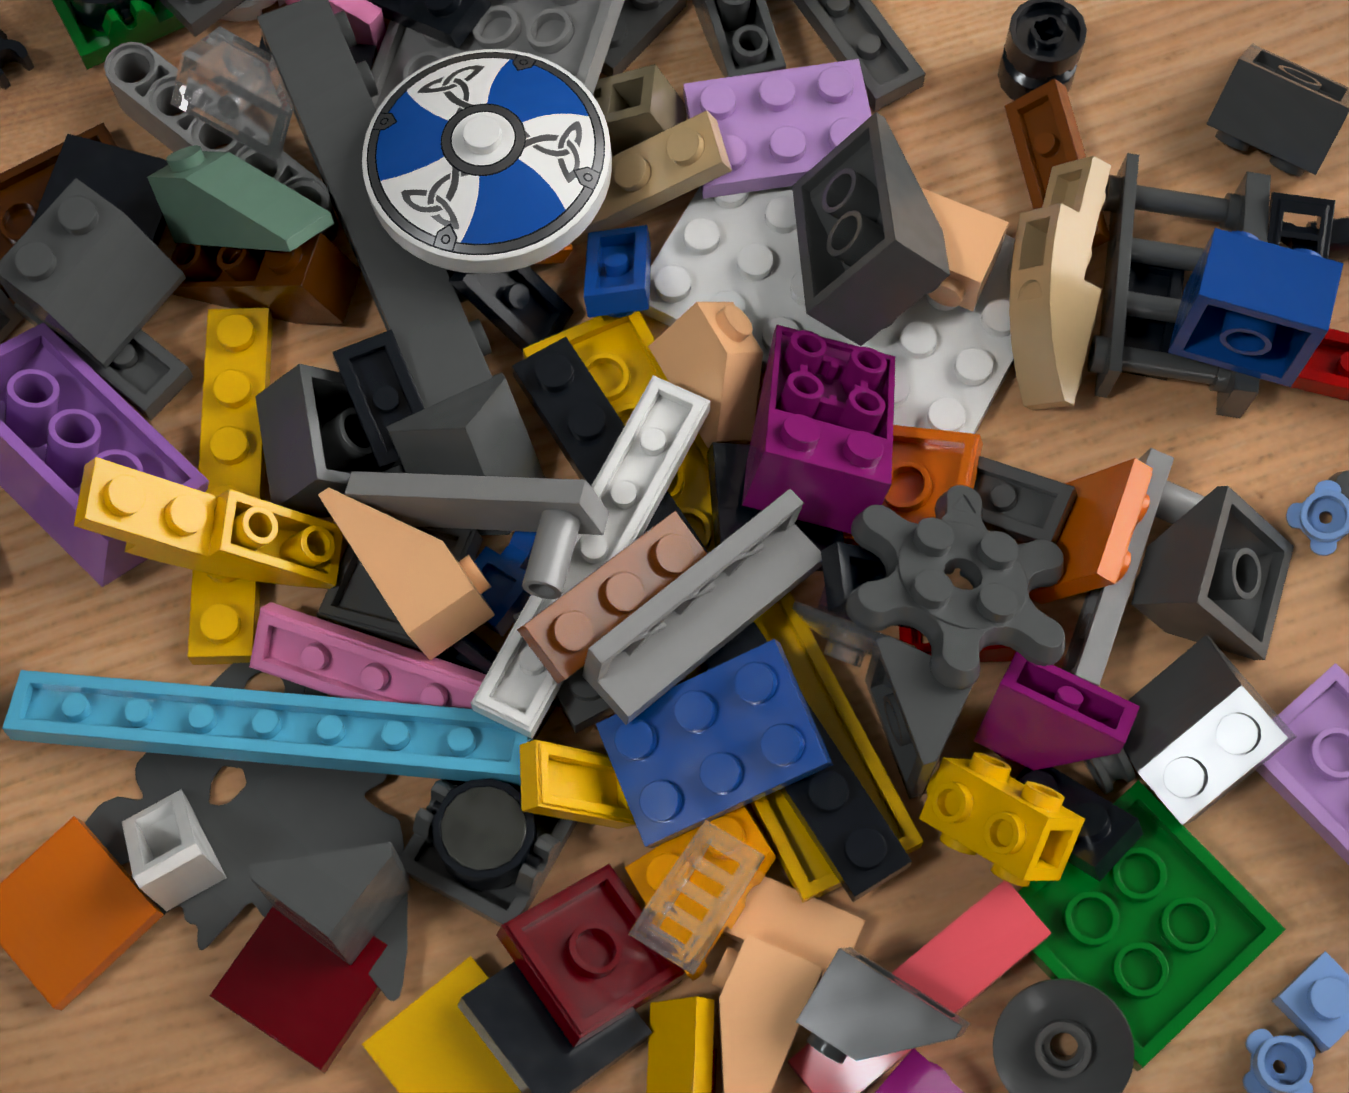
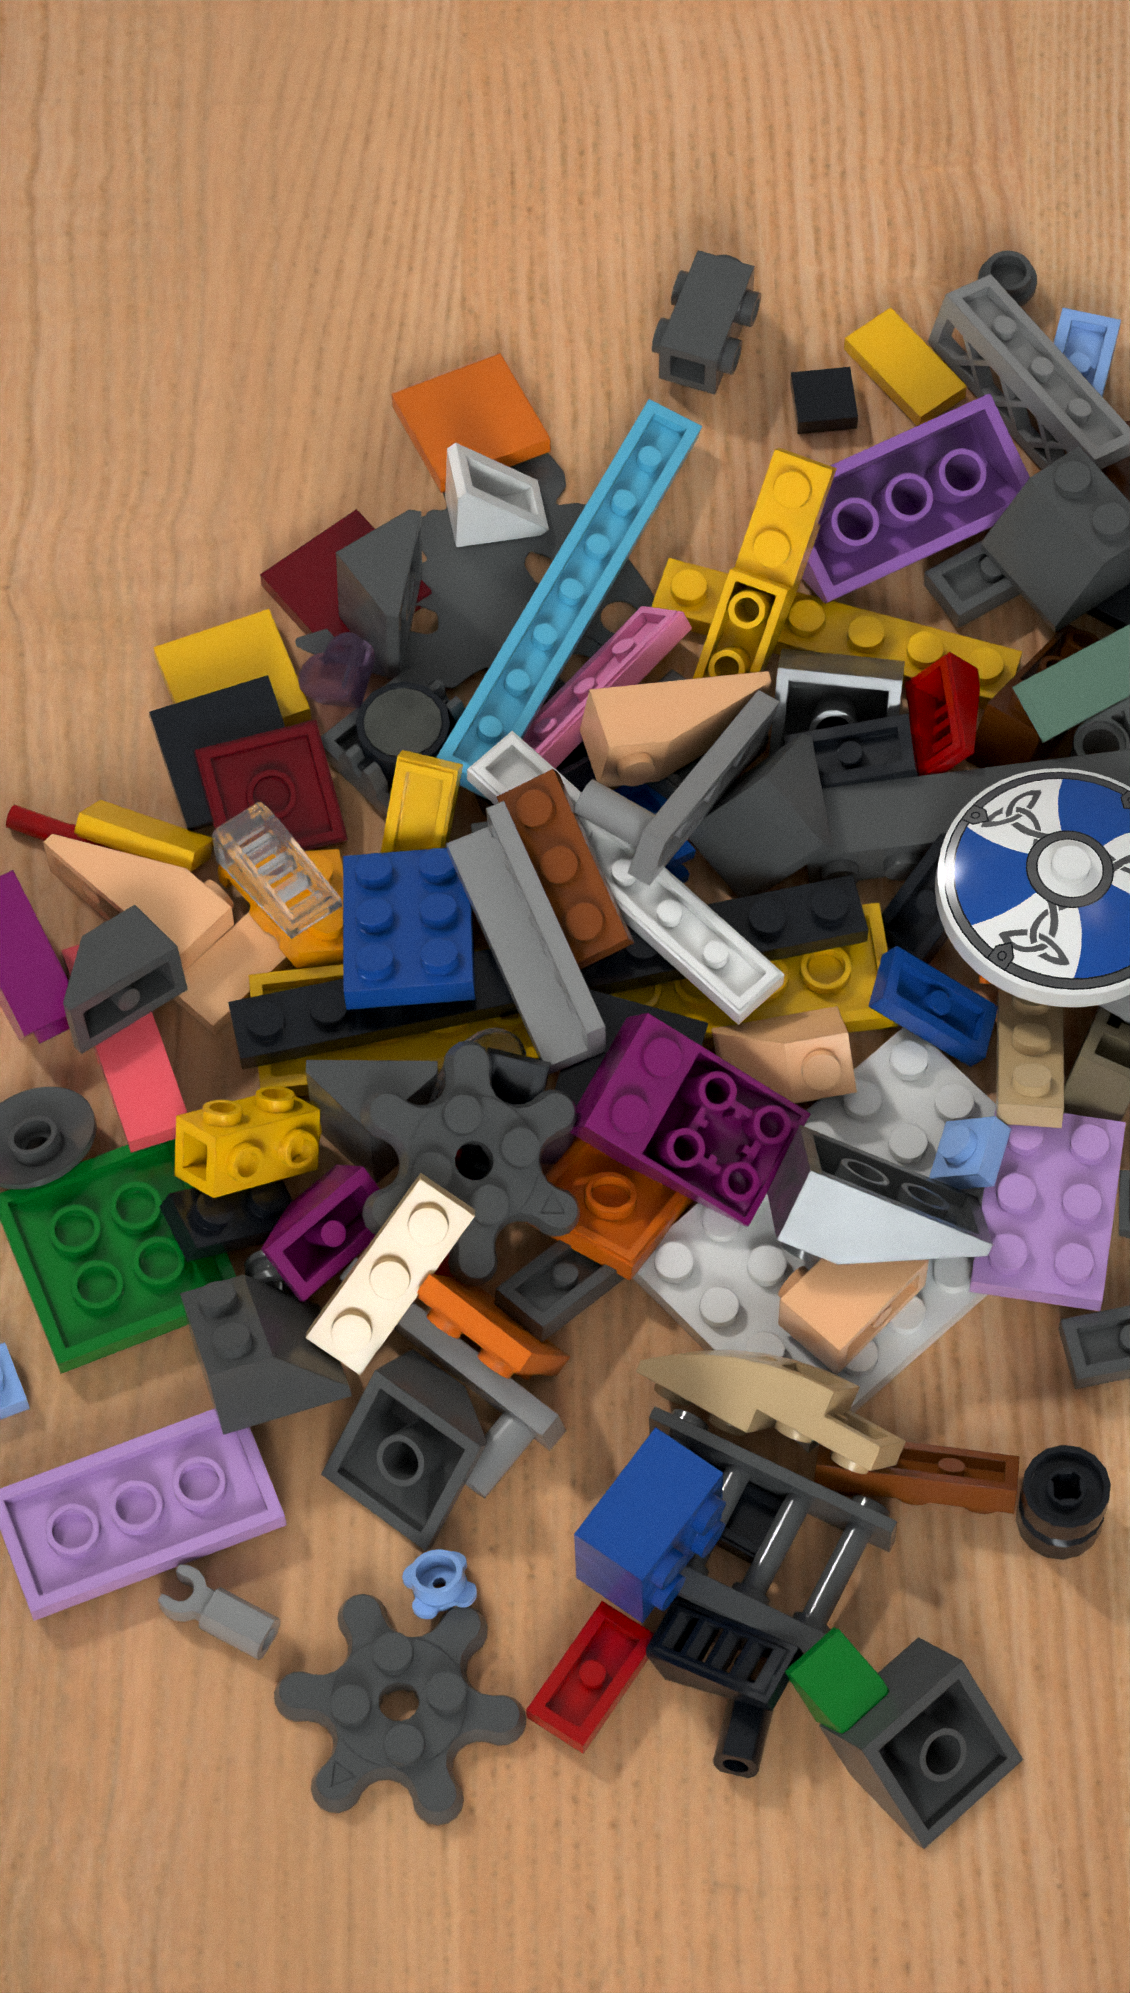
camera: 110 degrees right, 5 degrees down
none -> clear purple tile [298,632,375,708]
none -> plate [306,1173,475,1375]
none -> green slope [785,1627,889,1733]
none -> red slope [905,652,980,776]
none -> light blue plate [929,1116,1011,1190]

